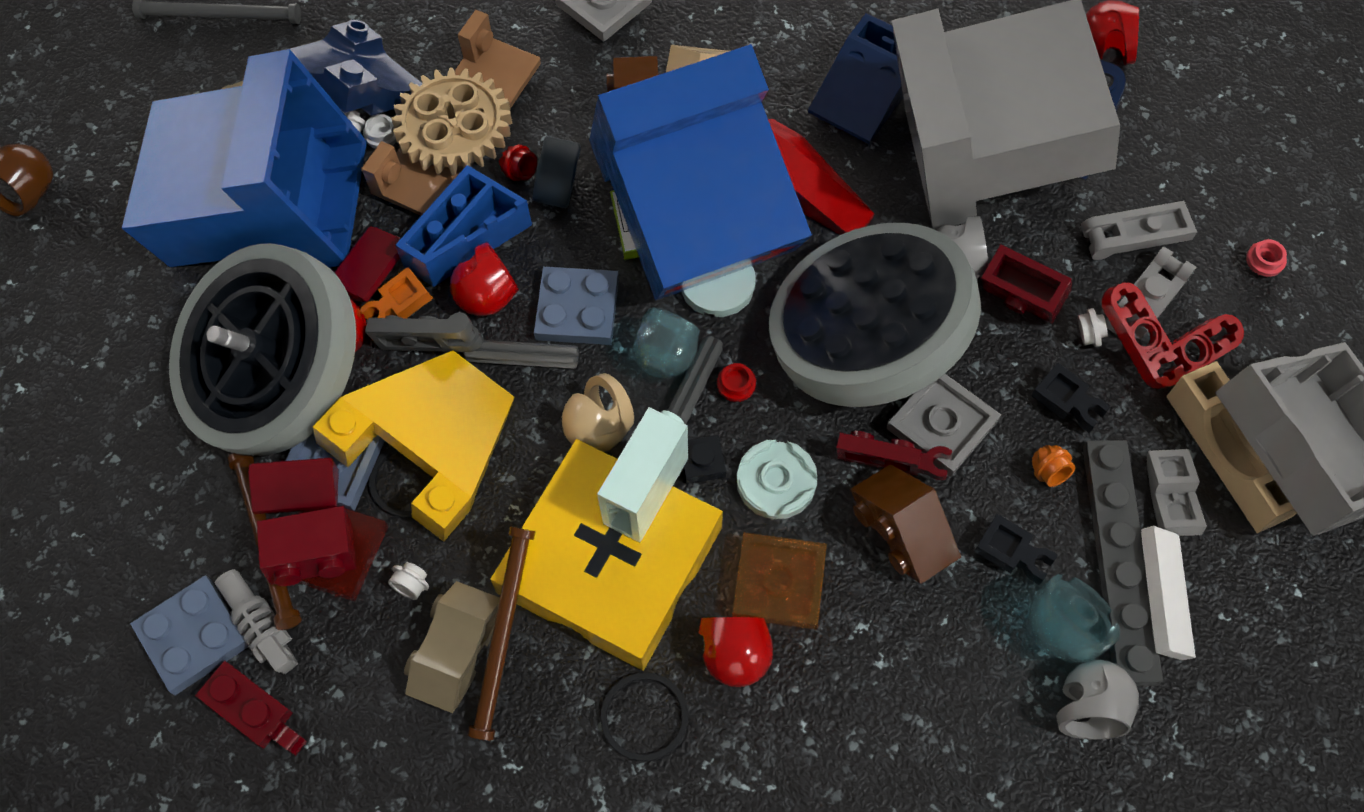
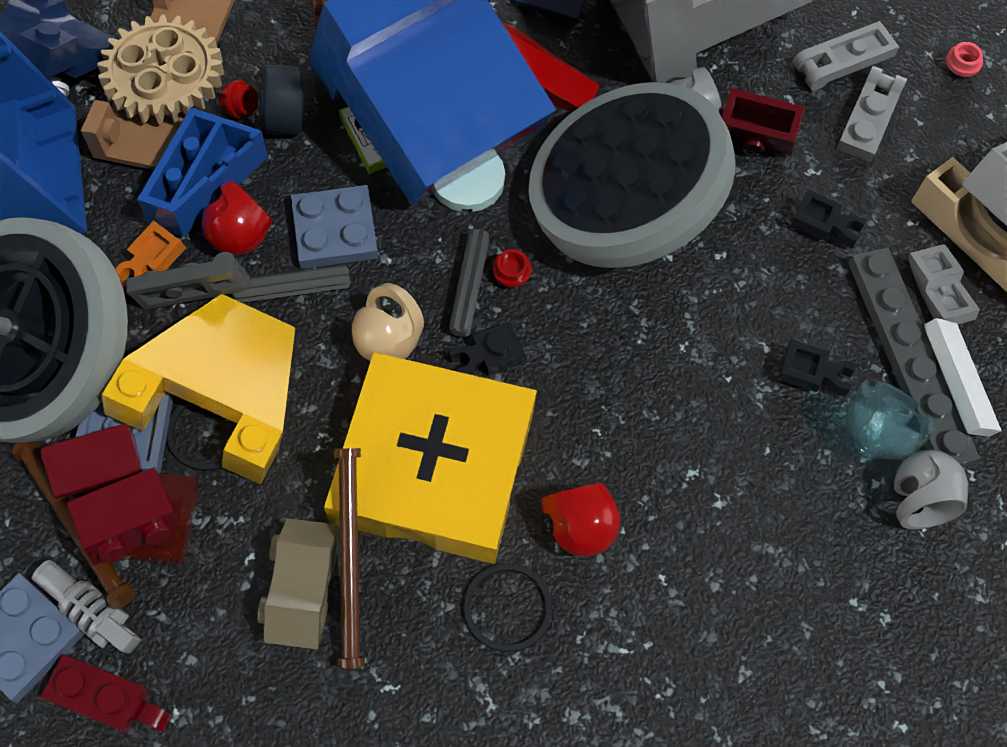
camera: 20 degrees left, 0 degrees up
dark red slope [334,226,401,302] -> none
white plate [363,114,397,149] -> none
white plate [388,562,429,600] -> none
light aqua brick [597,407,688,543] -> none
clear light blue helmet [633,307,700,378] -> none
clear orange plate [732,532,827,630] -> none
light aqua tile [737,440,817,519] -> none
dark red plate [836,431,952,480] -> none
reddish brown brick [850,464,961,584] -> none
light grey plate [886,374,1001,477] -> none
orange plate [1032,445,1075,487] -> none
white plate [1078,308,1108,347] -> none
red beam [1102,282,1244,389] -> none

